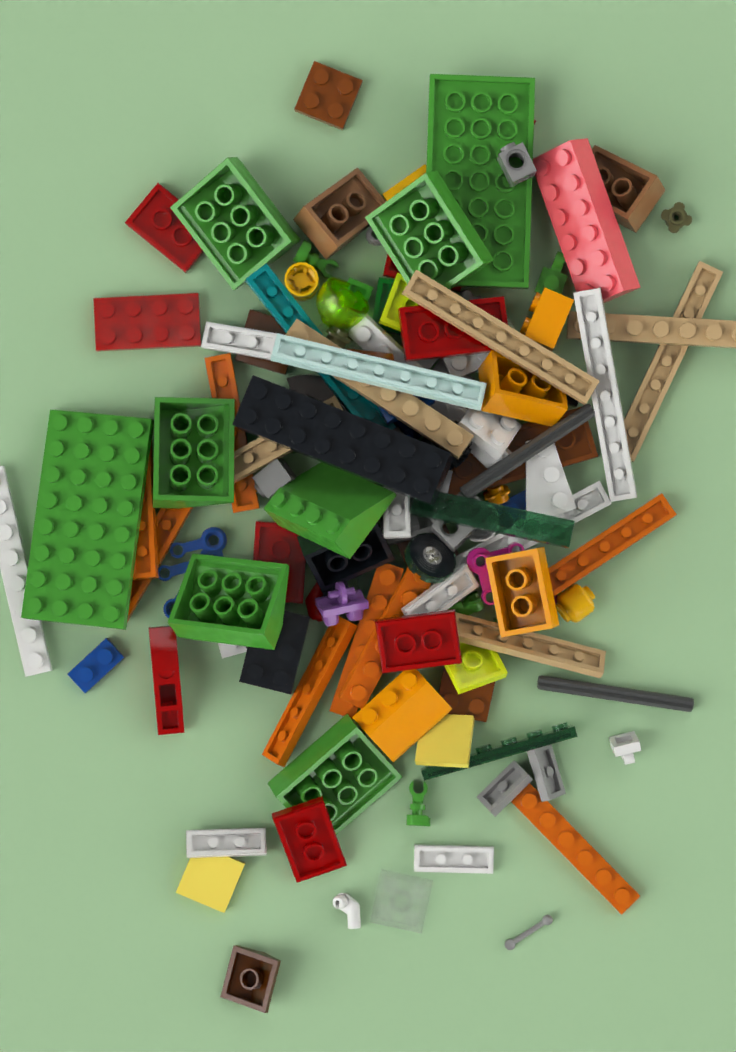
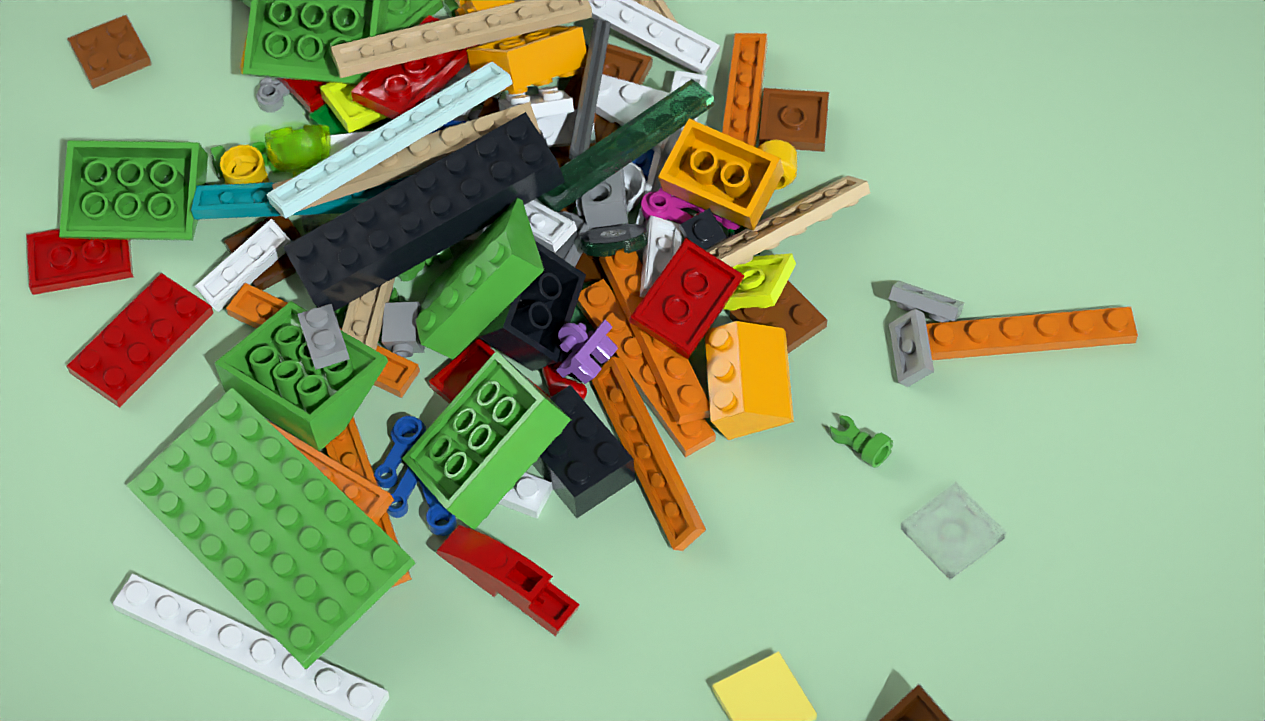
camera: 45 degrees left, 30 degrees down
blue plate [68,638,125,693] -> none
white tile [186,828,267,858] -> none
bright green slope [267,714,403,835] -> none
red tile [272,796,347,883] -> none
medium nougat slope [293,167,386,260] -> none
white arm [333,893,361,929] -> none
white tile [414,844,494,874] -> none
light yellow tile [415,714,475,768] -> none
clear green plate [420,722,578,781] -> none
light grey hinge [505,915,553,950] -> none
dark grey axle [537,675,694,712] -> none
white tile [609,731,641,765] -> none
none -> light grey plate [298,304,350,370]
none -> black plate [679,208,727,250]
none -> dark orange plate [759,88,829,152]

